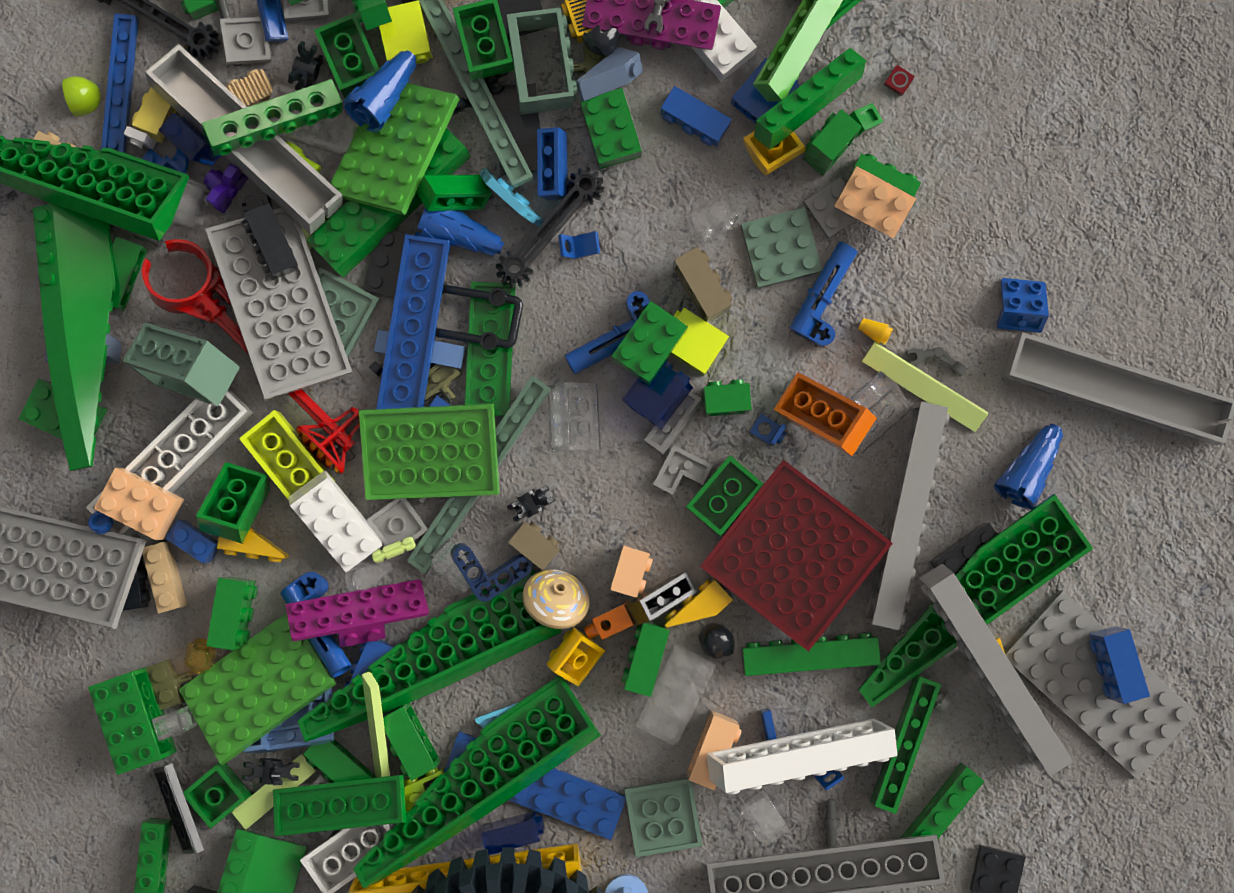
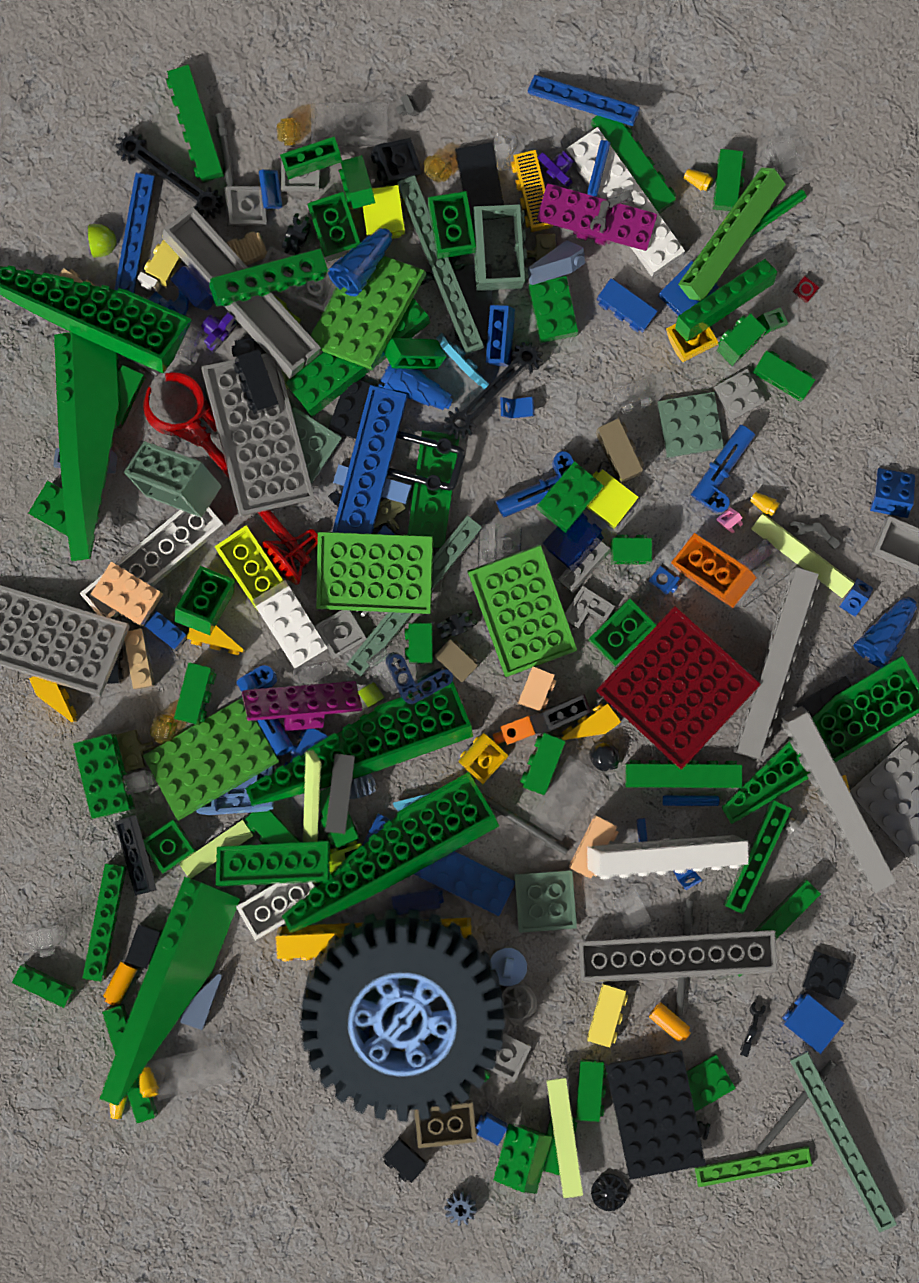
camera: 10 degrees right, 0 degrees up
blue tile [88,511,113,534] -> none
black pin [242,758,300,785] -> none
yellowish green axle [372,537,416,564] -> none
tan dish [522,569,590,629] -> none
black hair [582,25,620,56] -> none
light nougat brick [834,166,917,239] -> none
none -> yellow slope [29,676,77,722]
none -> dark grey tile [325,754,355,834]
none -> sand blue gear [349,774,376,799]
none -> lime brick [358,682,385,708]
none -> green brick [405,623,433,664]
none -> bright green plate [467,544,577,677]
none -> dark grey bar [481,792,569,855]
none -> blue axle [662,795,720,806]
none -> bright pink tile [716,507,743,533]
none -> blue bracket [839,578,873,617]

